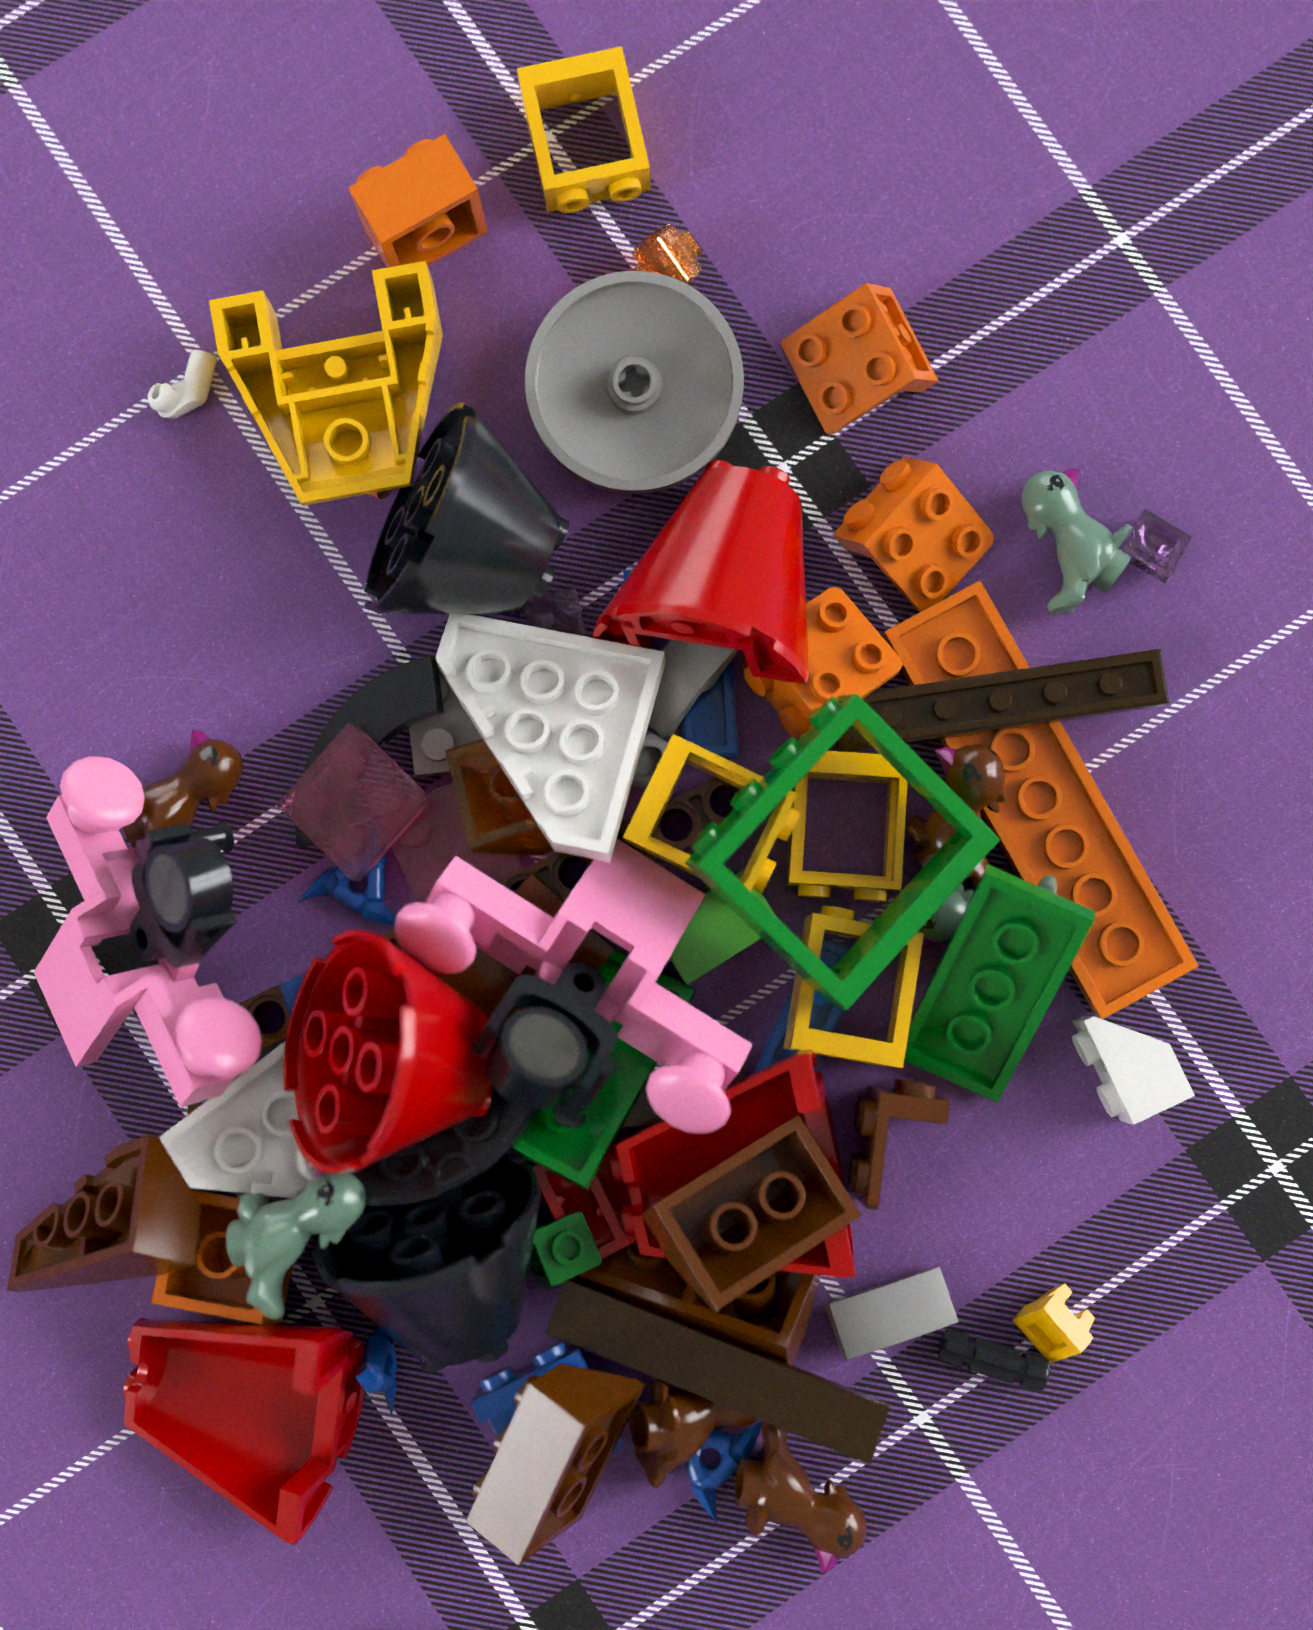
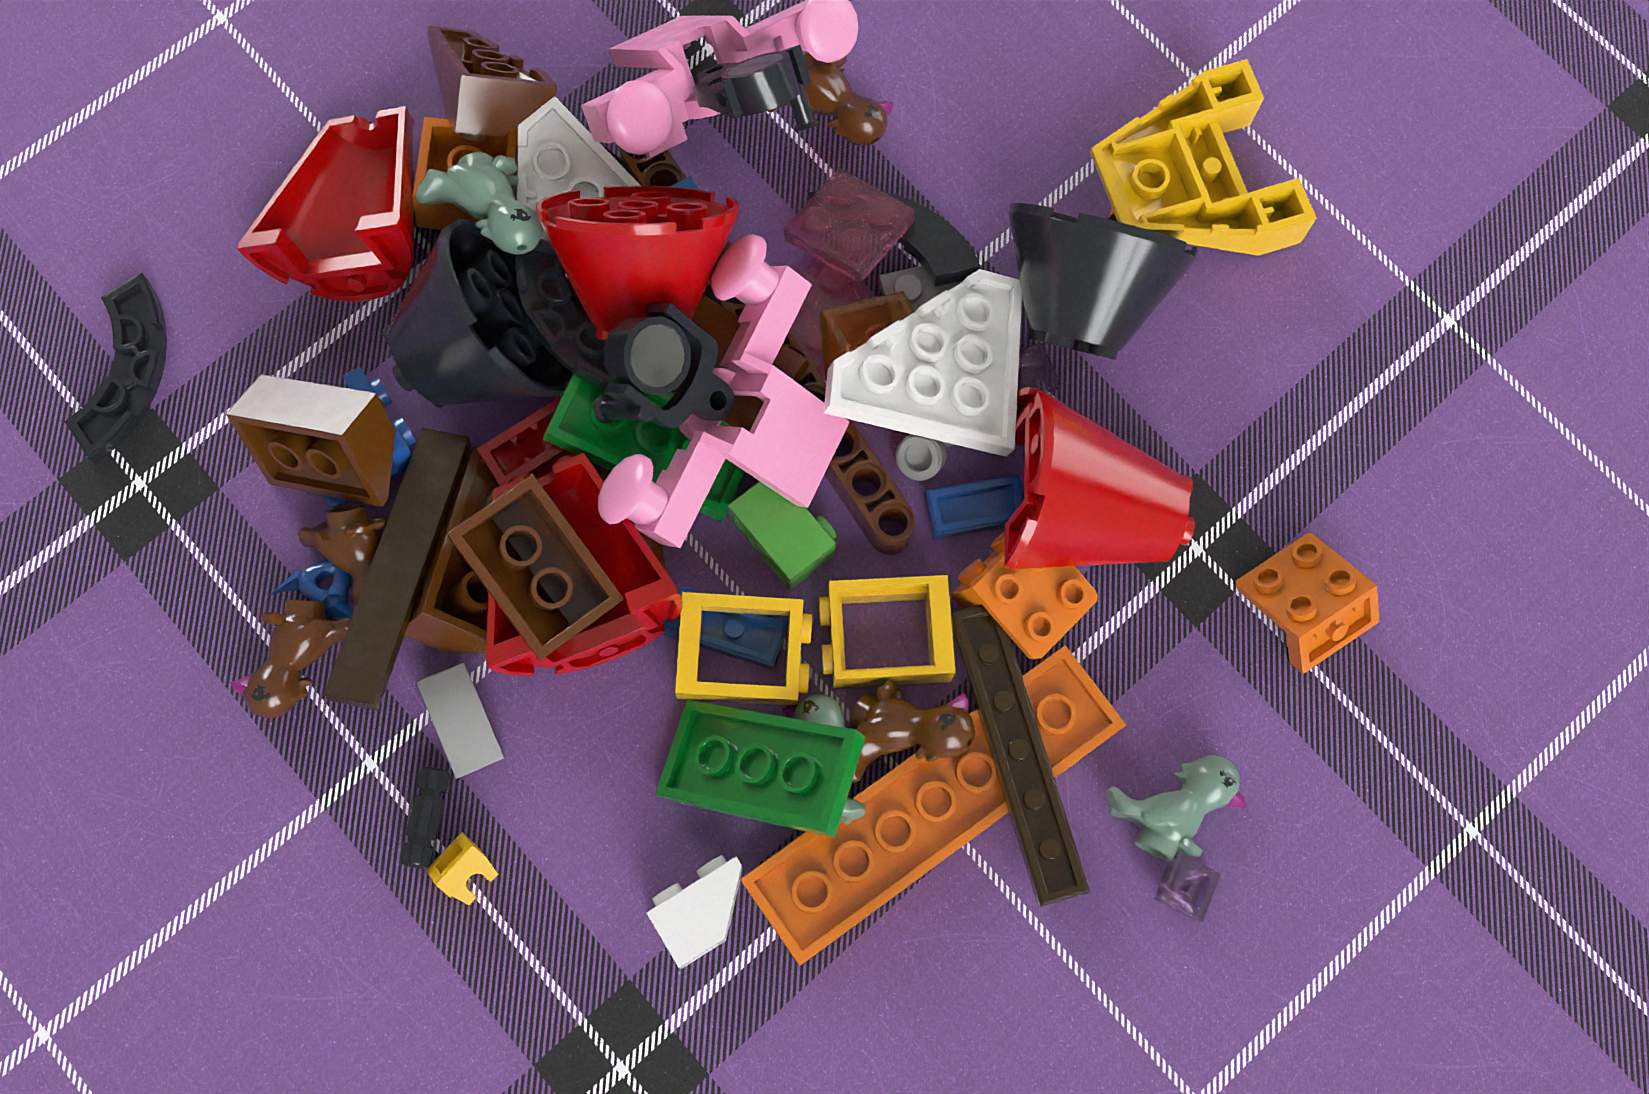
camera: 75 degrees right, 10 degrees down
white arm [148,350,217,419] -> none
blue piece [298,822,396,925] -> none
orange brick [348,133,488,268] -> none
blue piece [355,1325,398,1417] -> none
yellow window [517,46,650,213] -> none
light grey dish [525,271,744,494] -> none
green bracket [530,1211,602,1287] -> none
yellow window [623,734,801,893] -> none
clear orange gear [632,223,702,284] -> none
light grey slope [649,639,738,738] -> none
green window [685,693,1001,1010] -> none
orange bracket [832,456,994,612] -> none
reddish brown bracket [848,1078,950,1210] -> none

